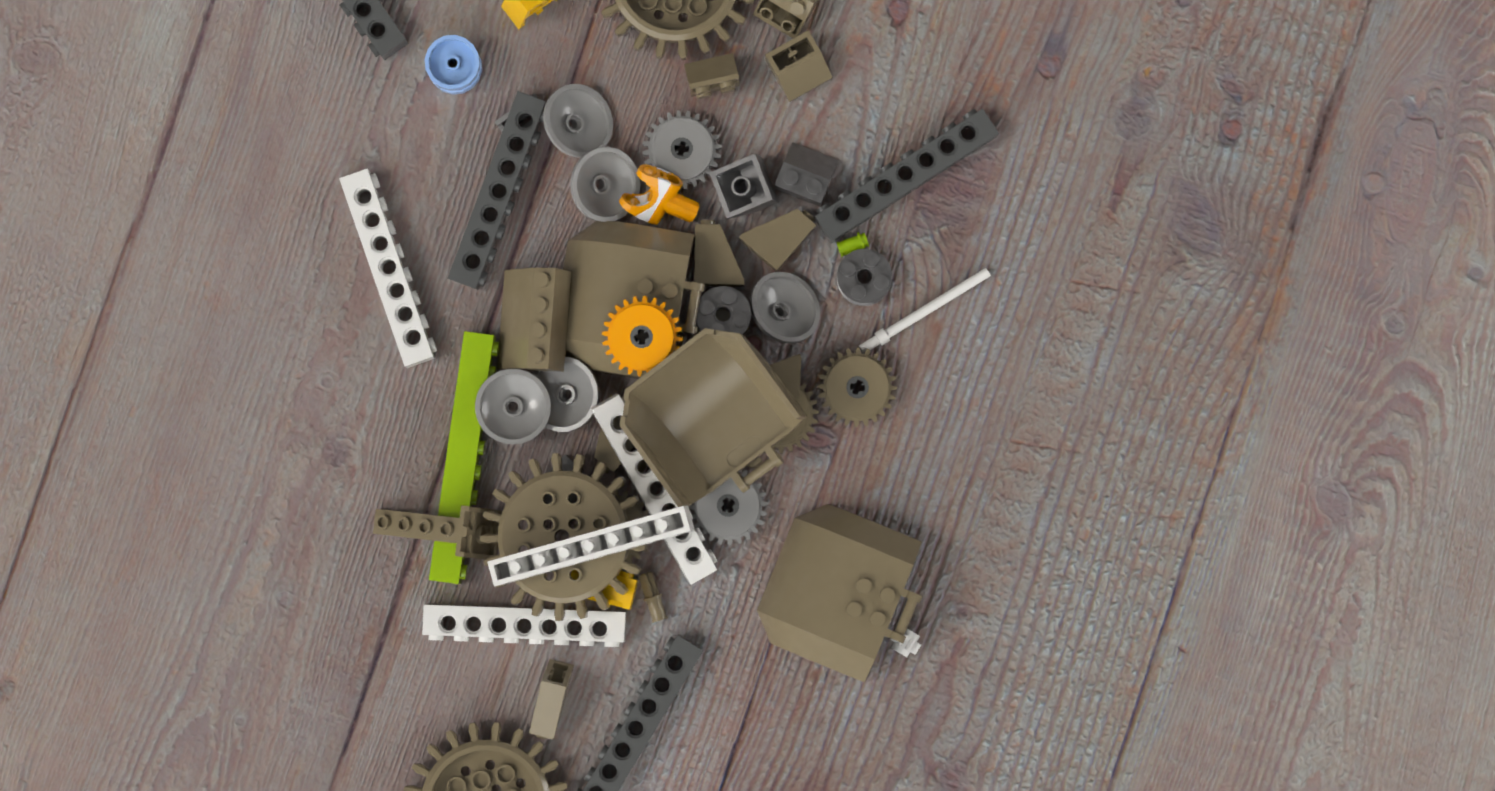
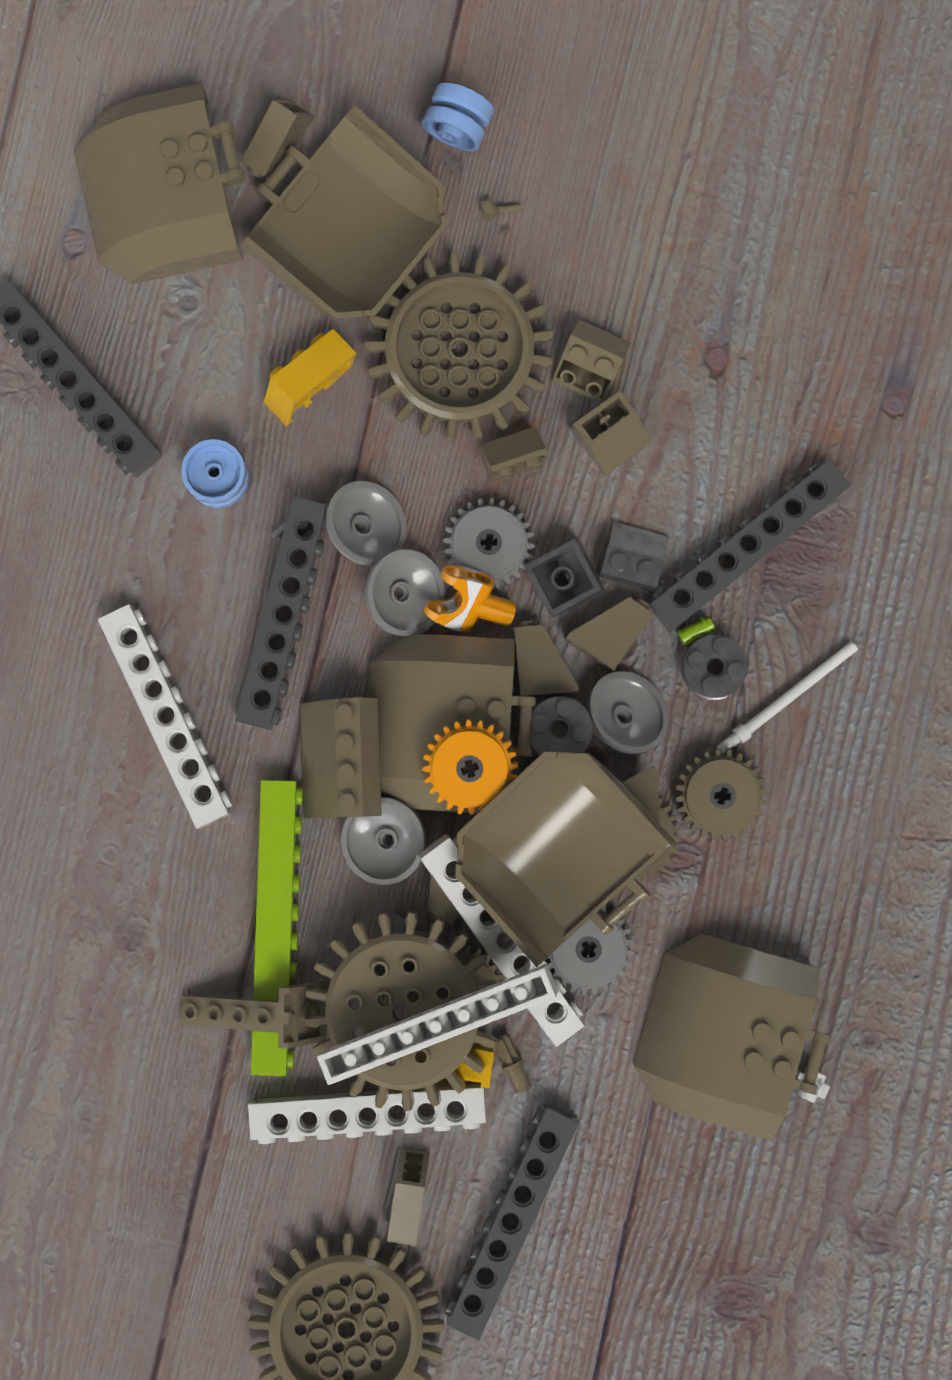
camera: 10 degrees left, 0 degrees up
light grey dish [475,369,551,444] -> none

